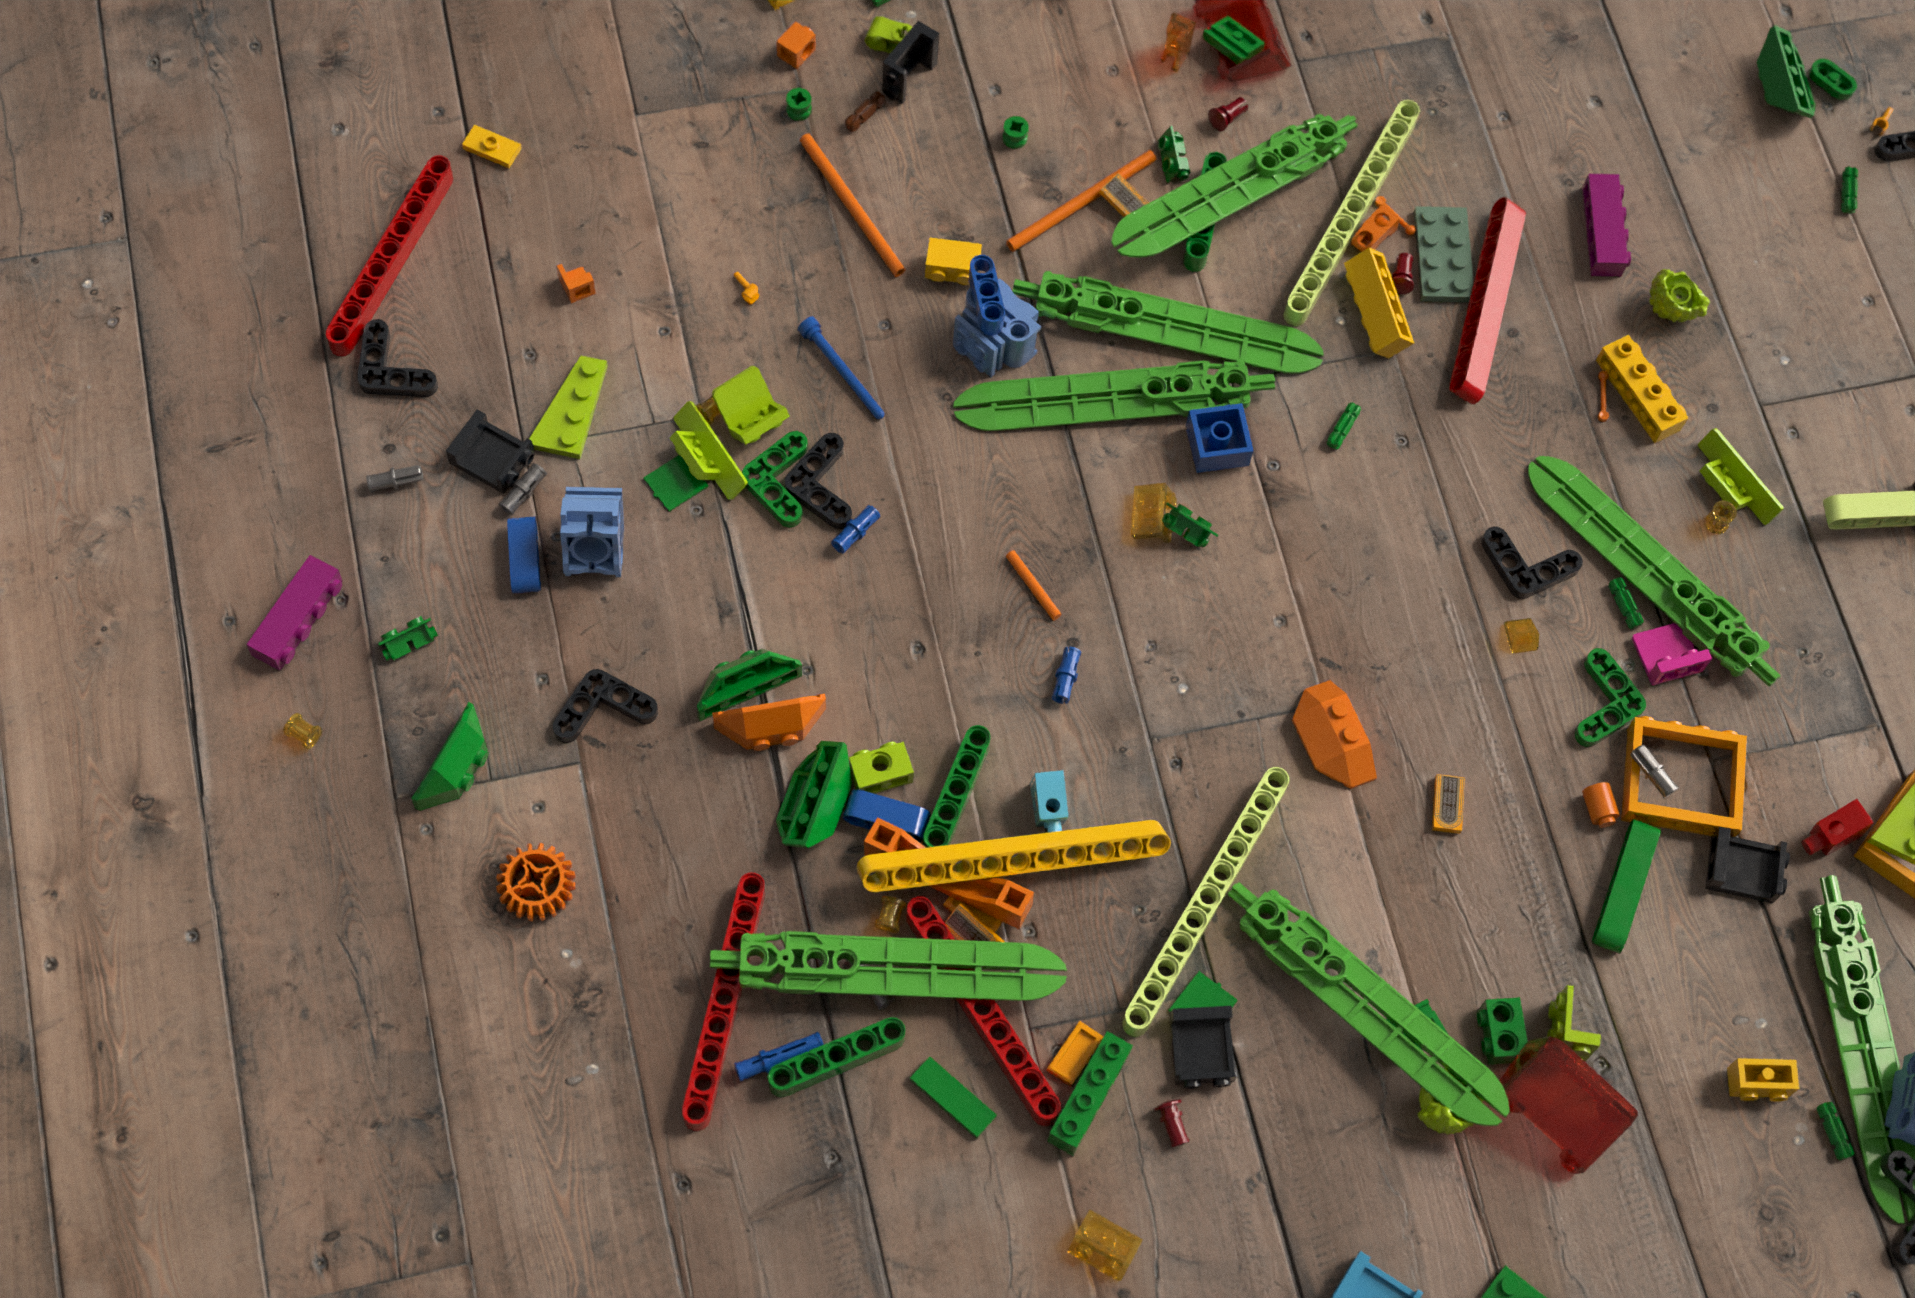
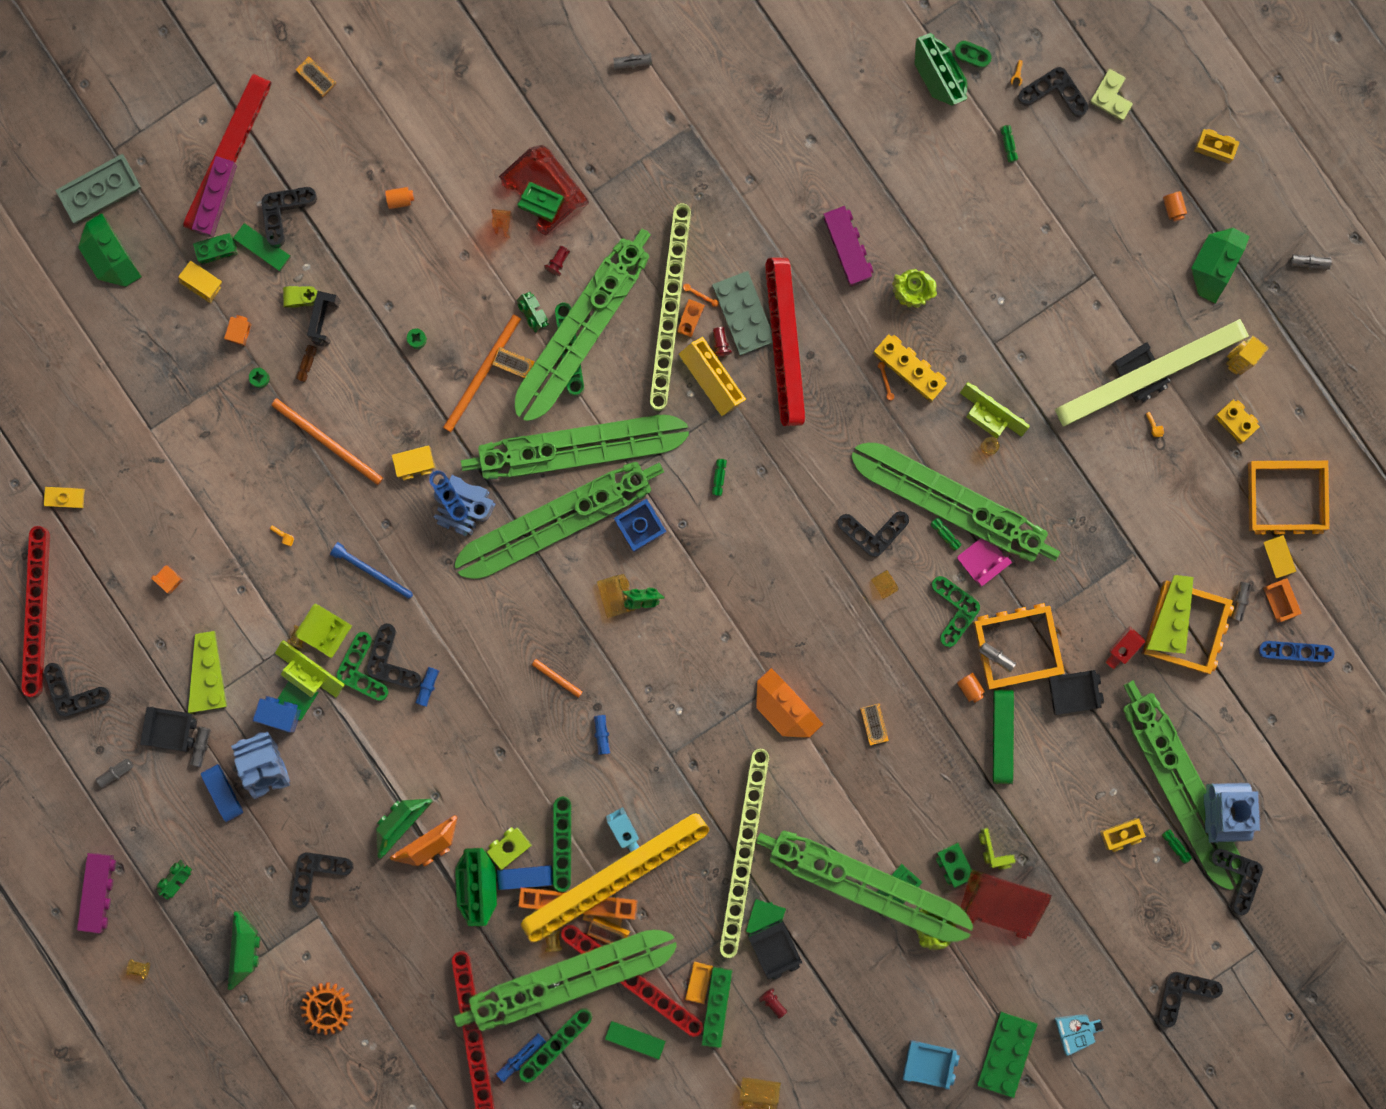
camera: 15 degrees left, 20 degrees up
none -> blue brick [253,696,301,732]

